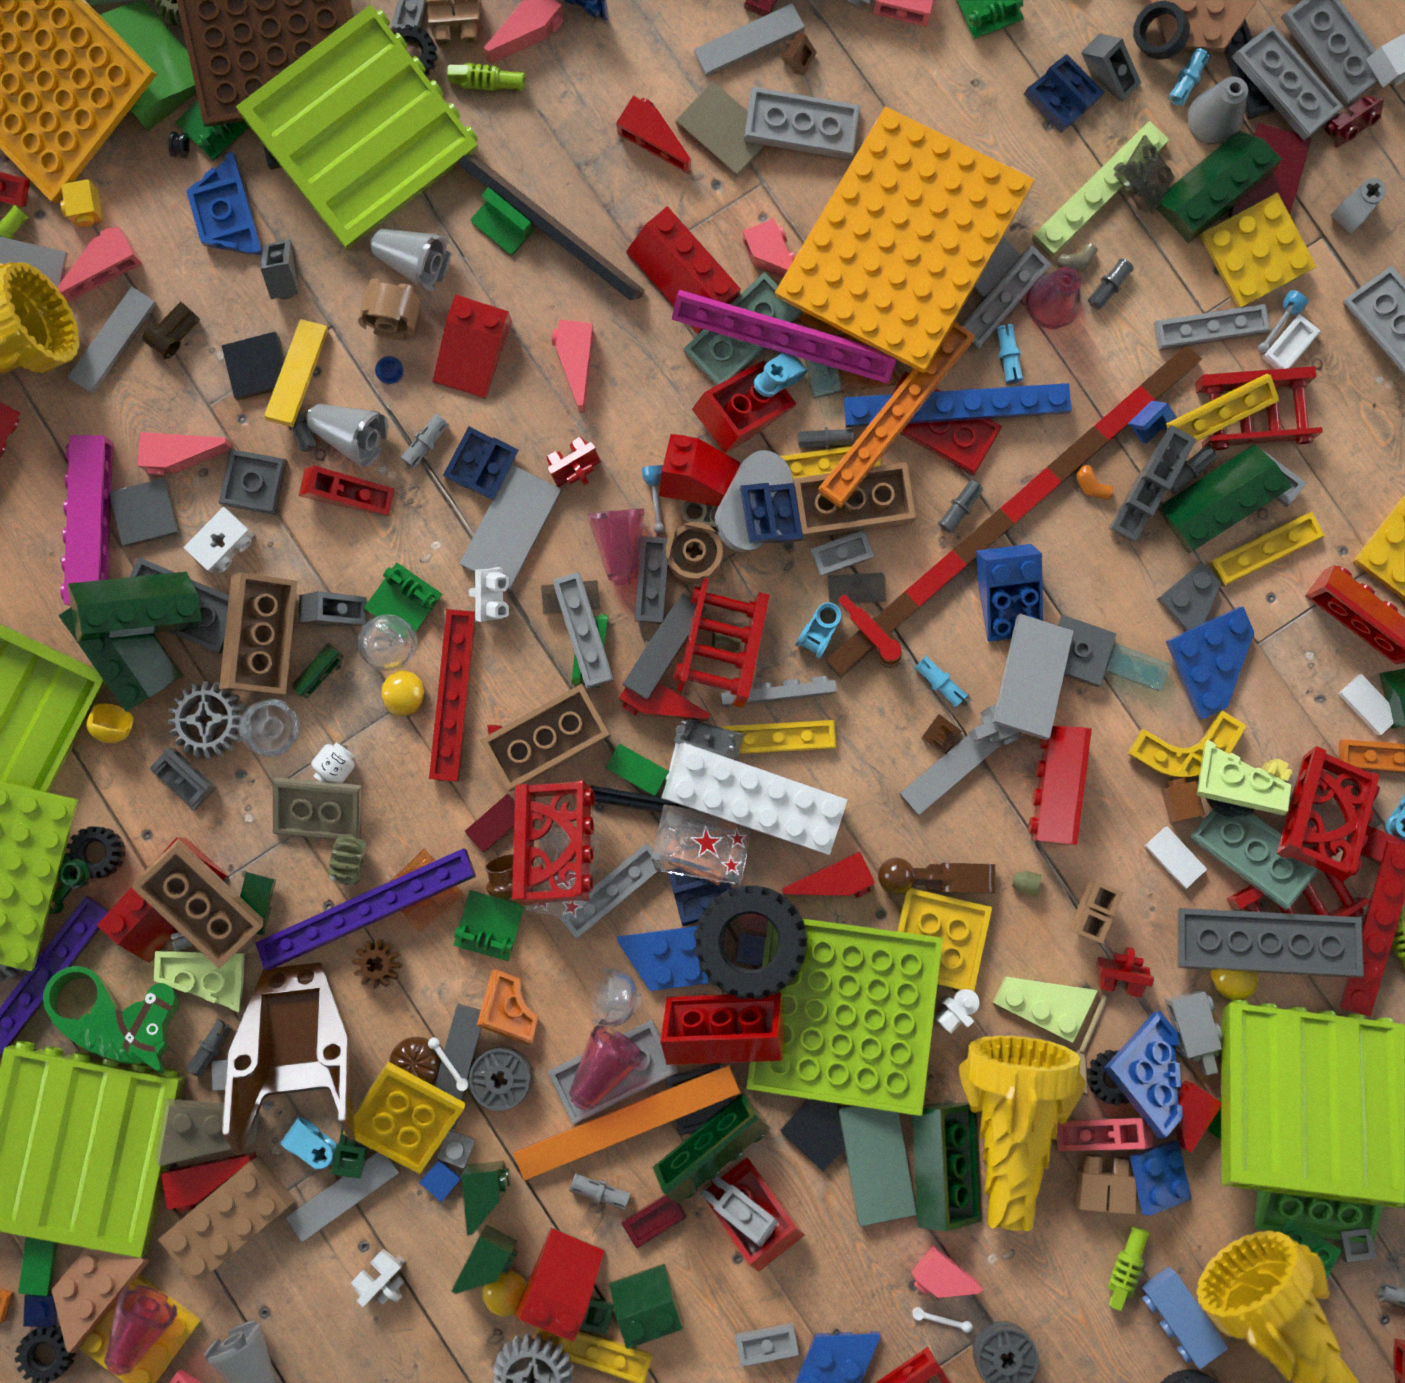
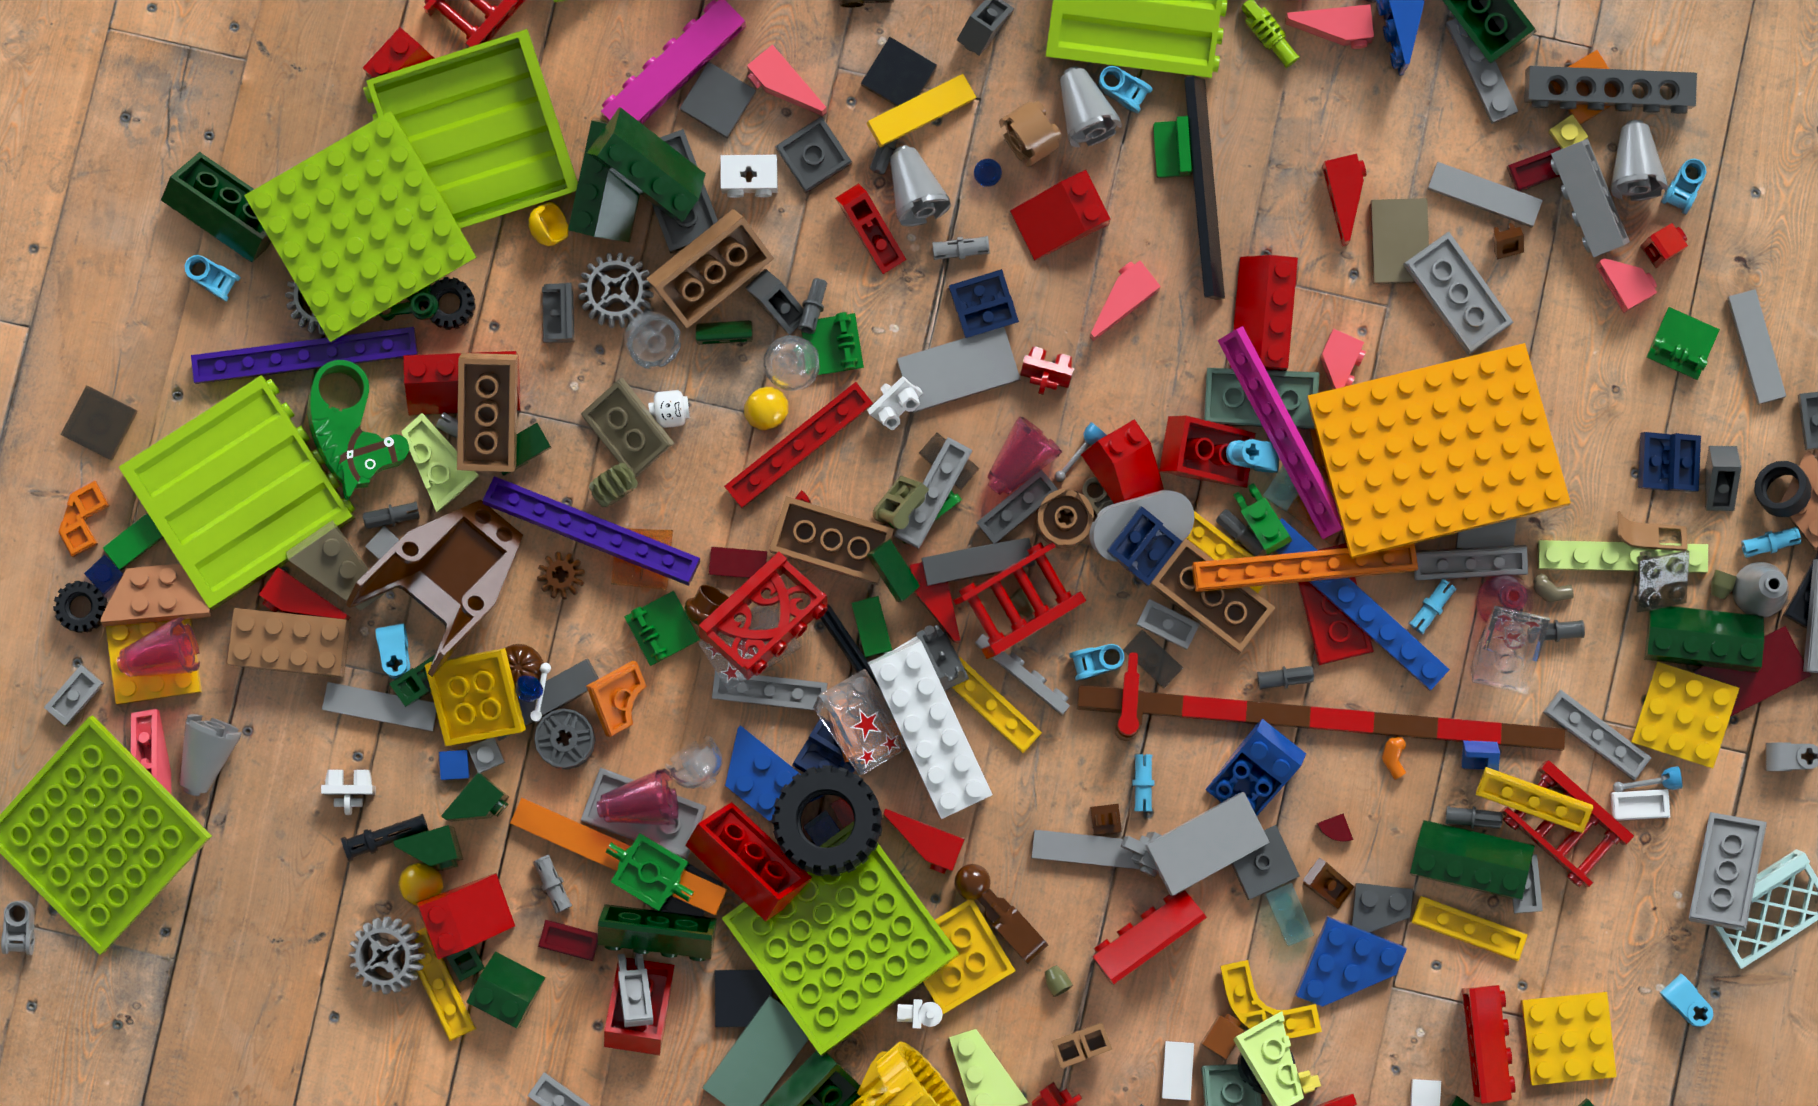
camera: 45 degrees right, 0 degrees up
dark grey slope [1109,426,1197,542] -> none
none -> black pin [341,814,429,862]
none -> clear blue plate [515,675,543,702]
none -> green plate [605,833,694,911]
none -> dark grey axle [798,278,827,334]
none -> dark green slope [866,539,920,602]
none -> olive plate [873,476,929,529]
none -> medium azure piece [1098,66,1153,113]
none -> green hinge [1233,483,1292,555]
none -> reddish brown slope [1303,858,1354,909]
none -> dark red tile [1316,813,1353,842]
none -> clear slope [1471,605,1550,695]
none -> medium nougat piece [1617,511,1688,551]
none -> olive hose [1711,570,1737,599]

